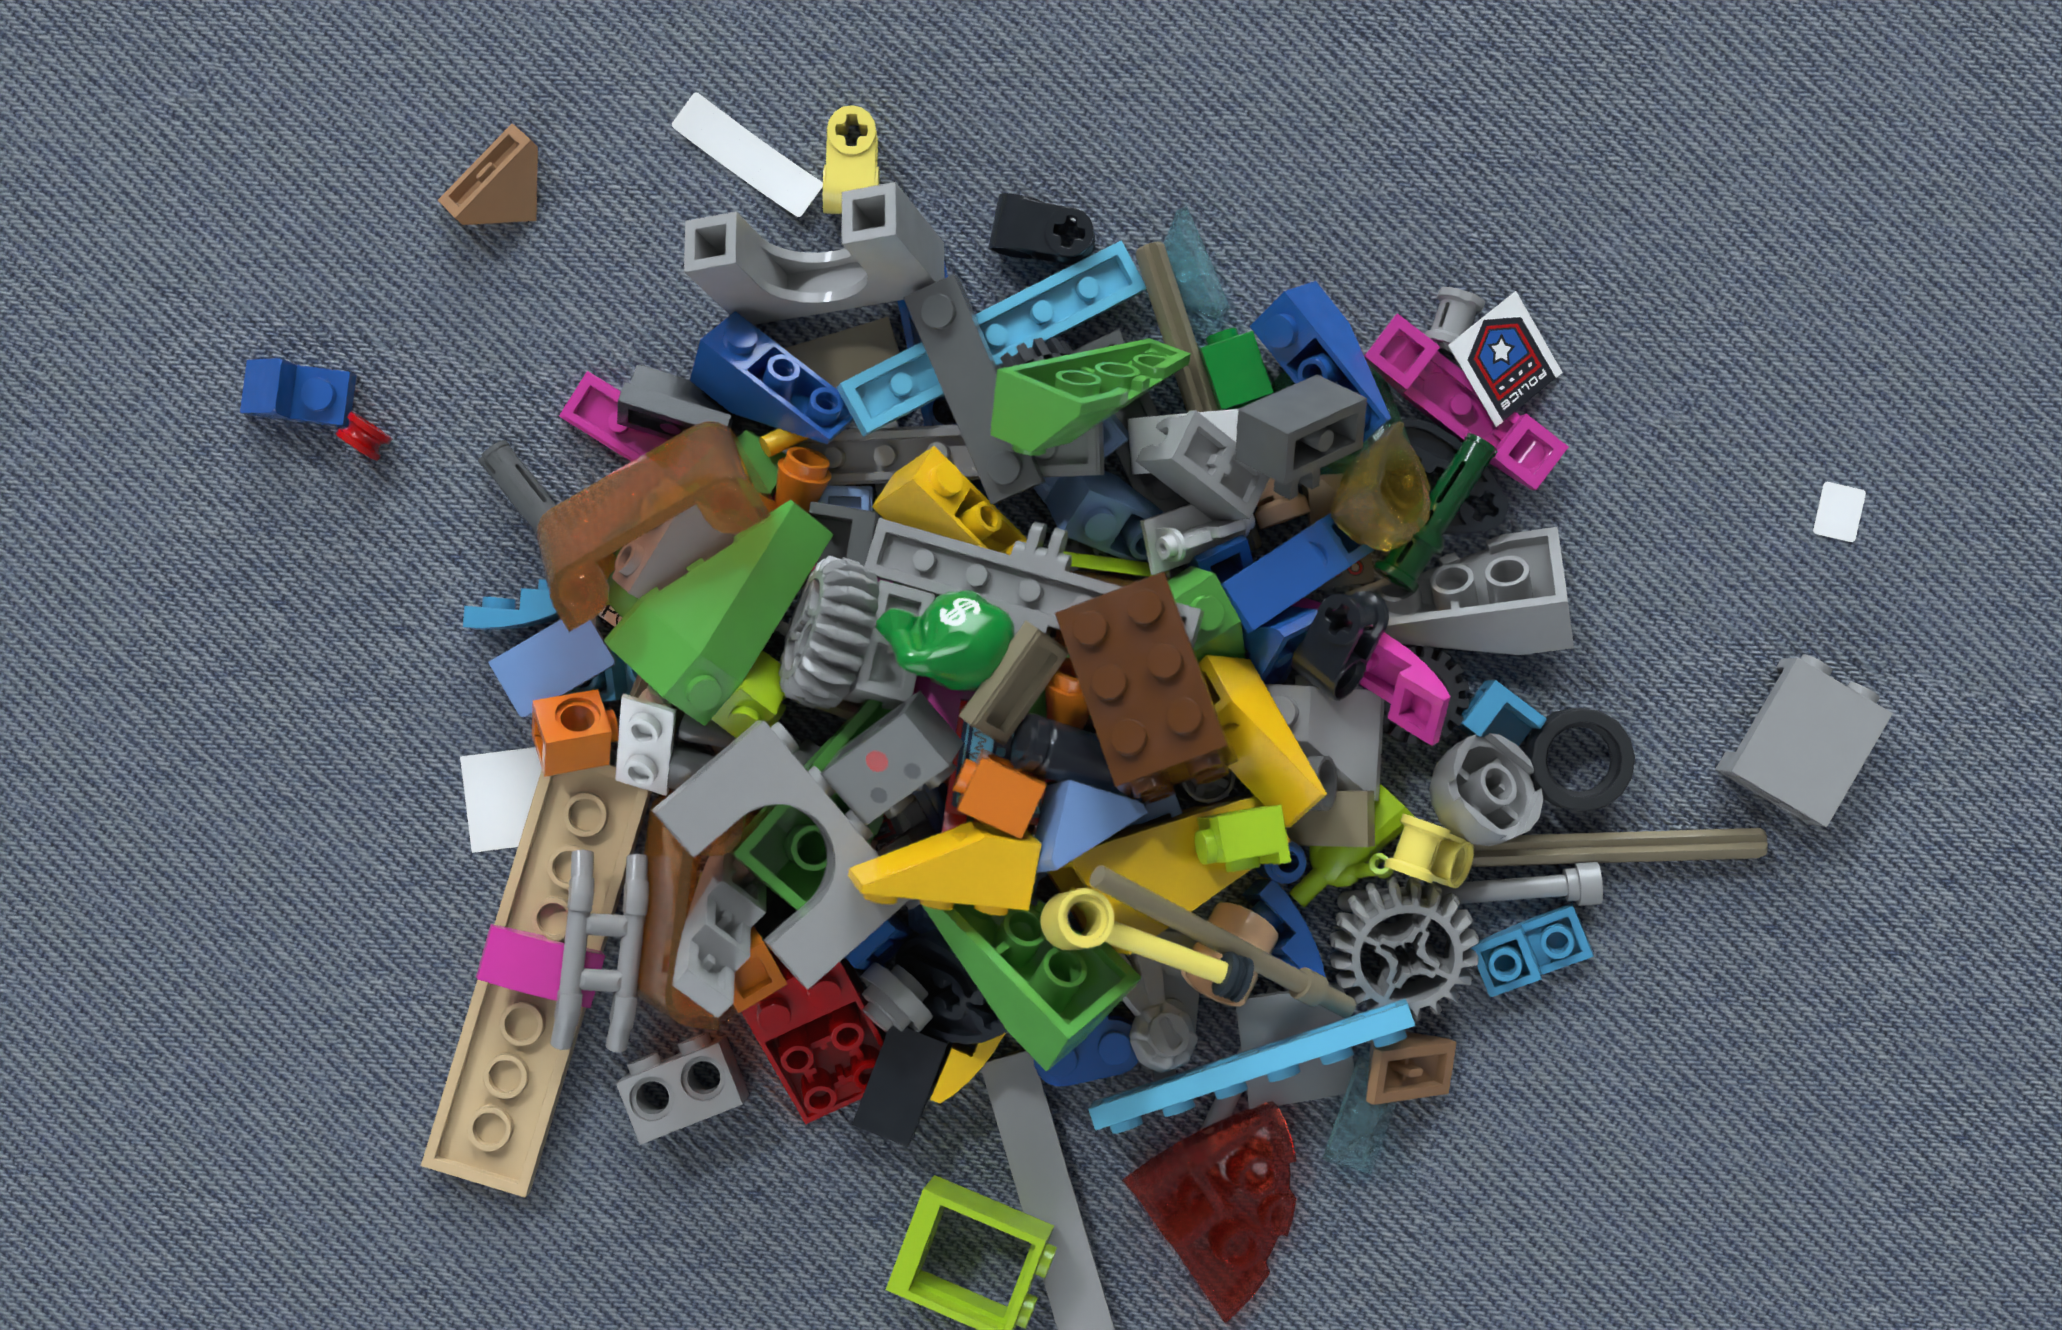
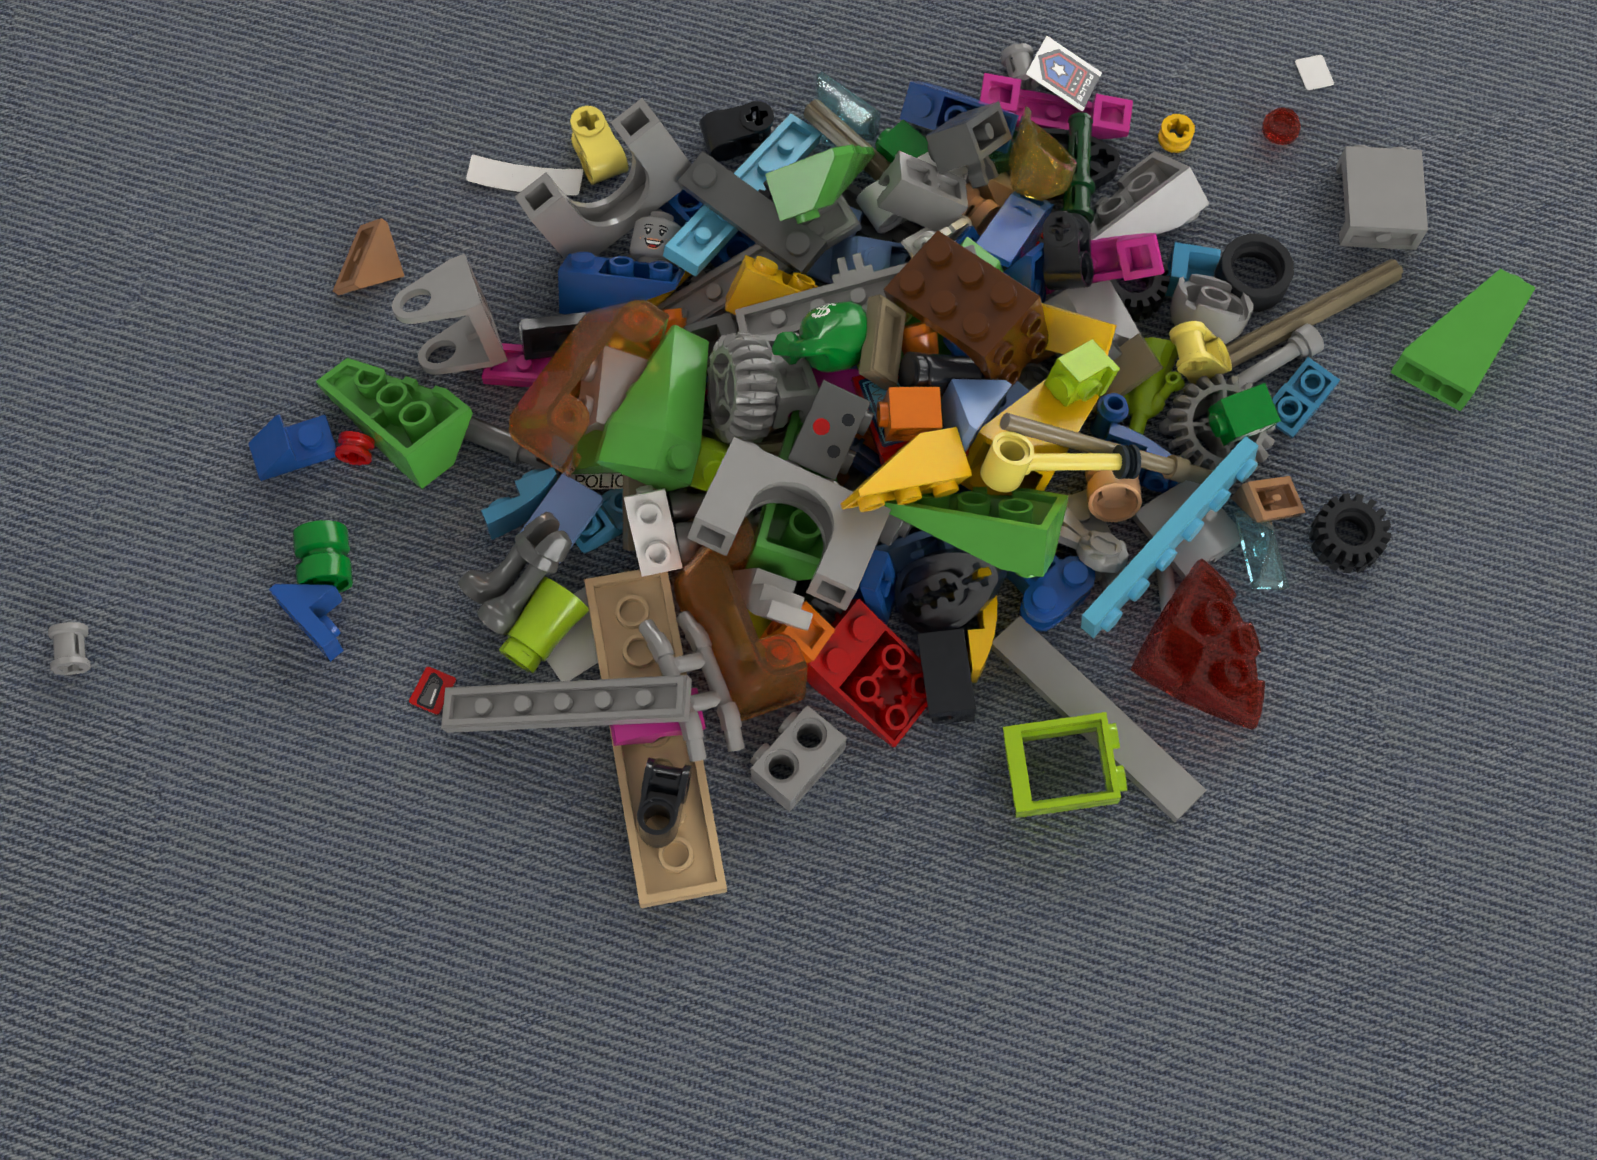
camera: 35 degrees left, 20 degrees down
orange brick [531,689,619,777] -> none
light grey plate [860,962,933,1032] -> none
none -> blue slope [269,584,344,662]
none -> green wheel [293,520,353,593]
none -> bright green wedge [316,358,473,489]
none -> light grey hose [392,254,508,375]
none -> sticker [409,667,456,715]
none -> light grey tile [441,675,692,733]
none -> dark grey piece [458,512,572,635]
none -> lime plant [499,577,589,674]
none -> light grey head [629,211,682,266]
none -> black piece [637,758,692,848]
none -> yellow bush [1158,114,1195,153]
none -> green brick [1208,383,1281,446]
none -> clear red plate [1262,107,1301,145]
none -> black tyre [1309,493,1391,573]
none -> bright green slope [1390,268,1536,412]

